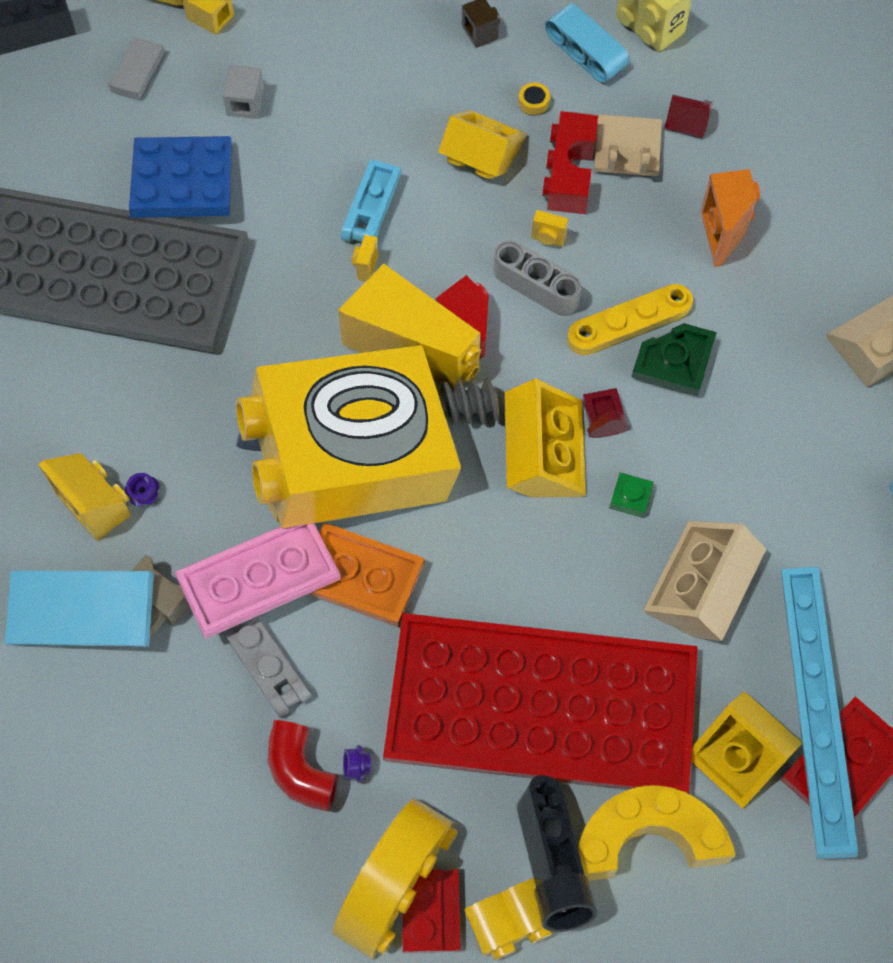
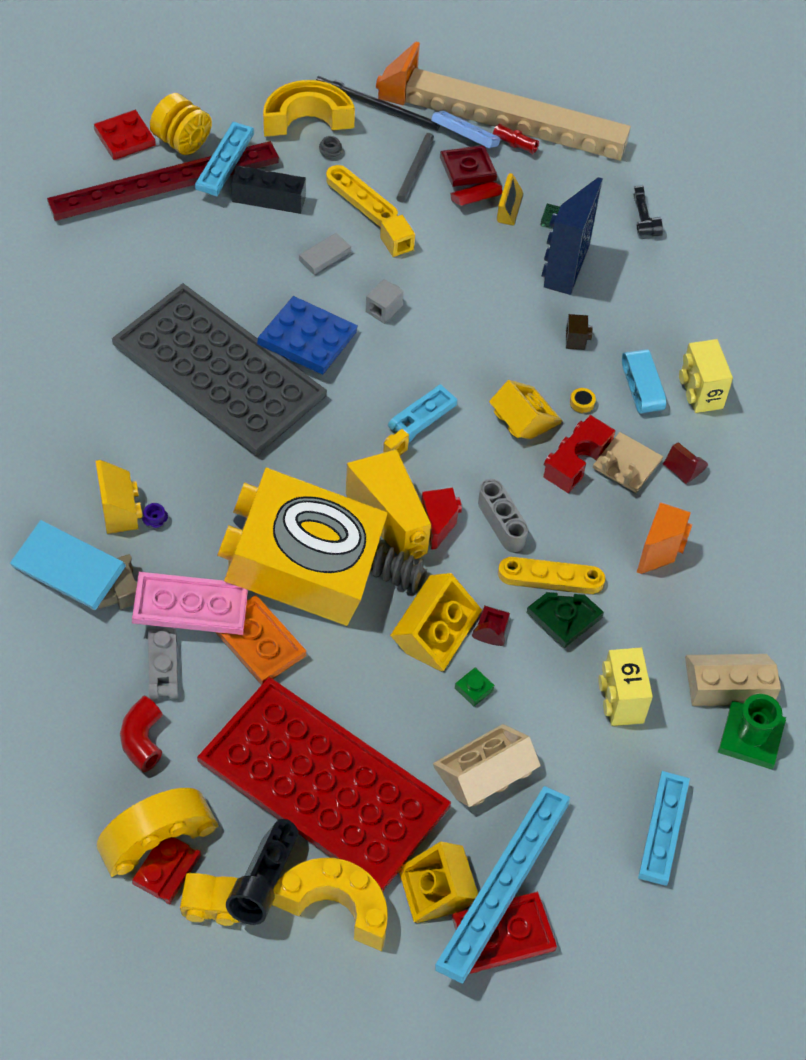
camera: 25 degrees right, 10 degrees down
dark purple plate [343,745,371,783] -> none
yellow plate [531,210,569,247] -> none
none -> light yellow brick [598,647,653,726]

